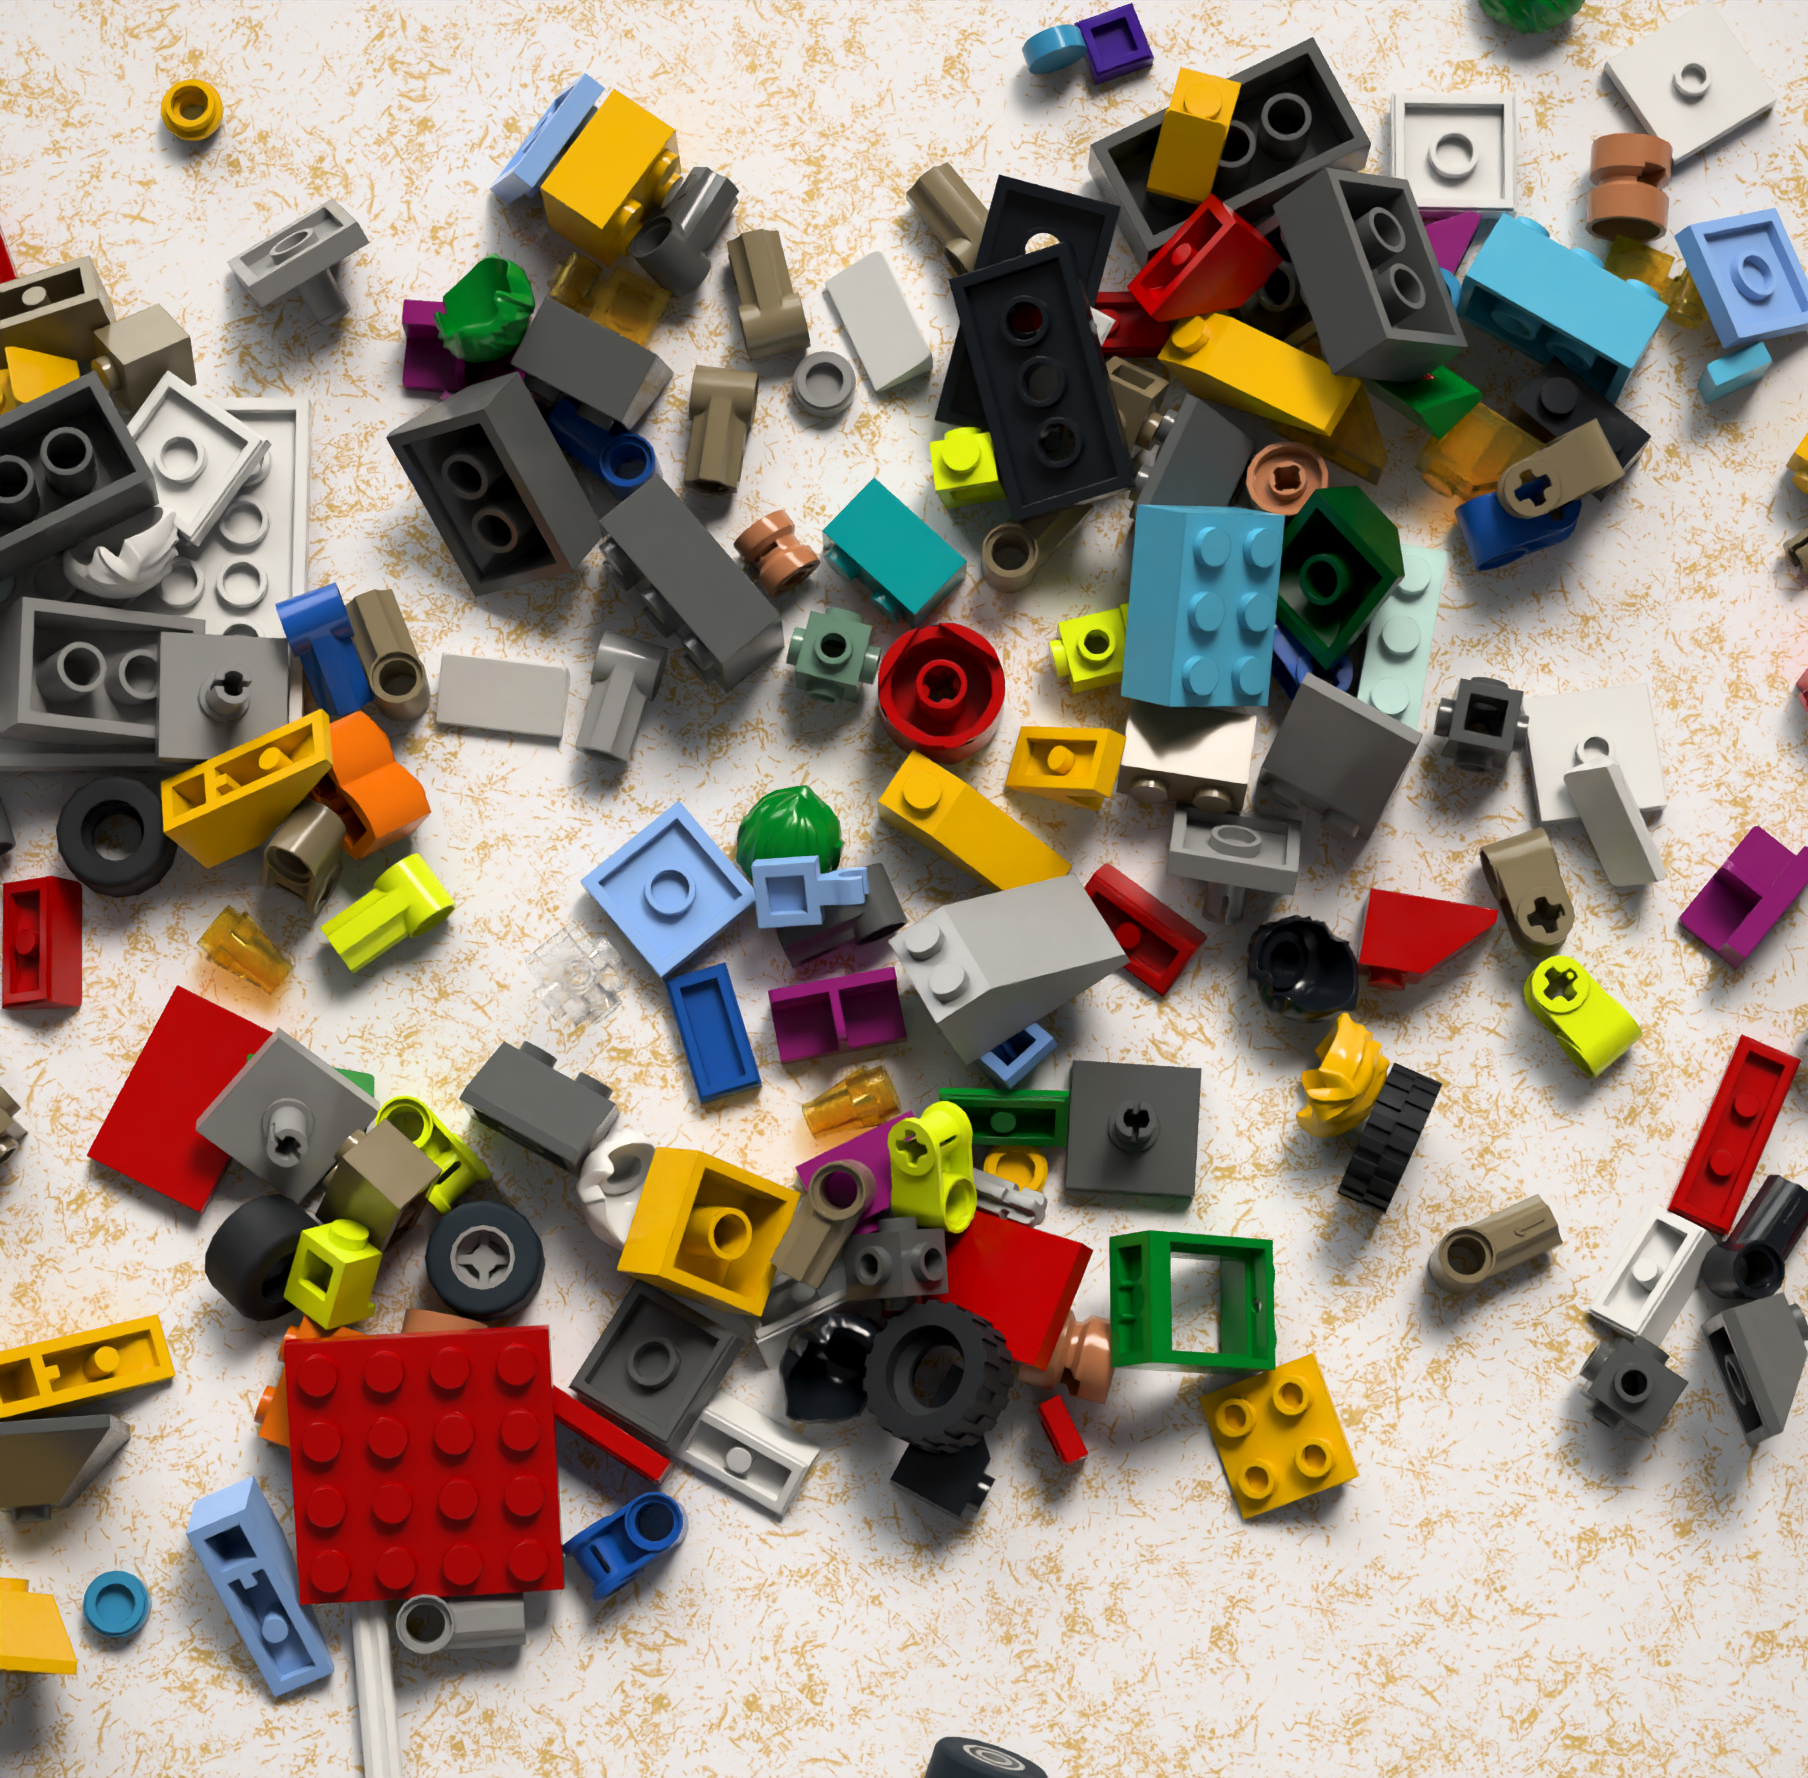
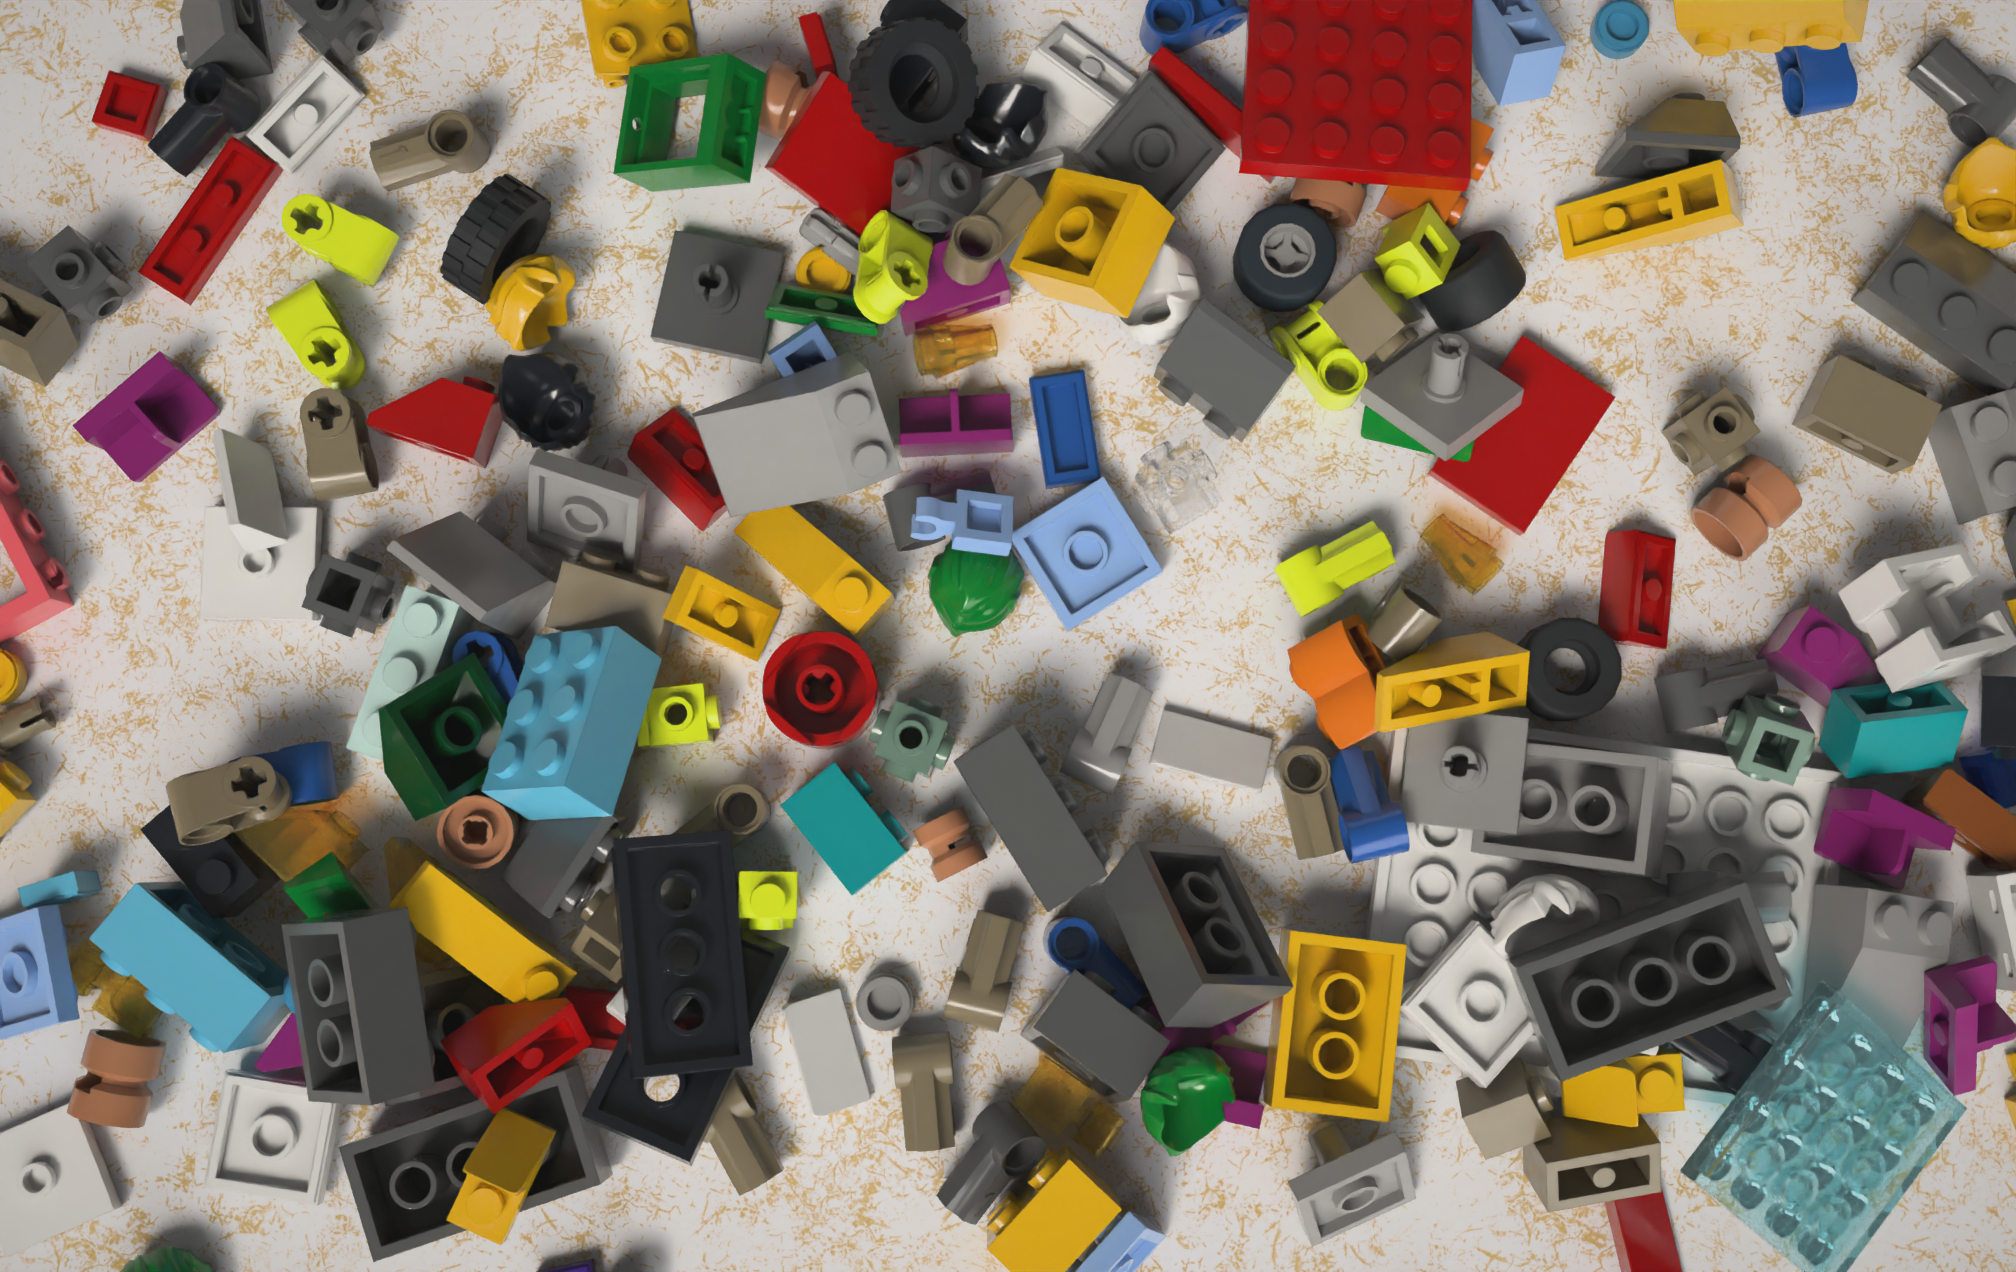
camera: 175 degrees left, 5 degrees up
none -> neon yellow piece [281,194,400,287]
none -> yellow slope [1263,928,1407,1122]

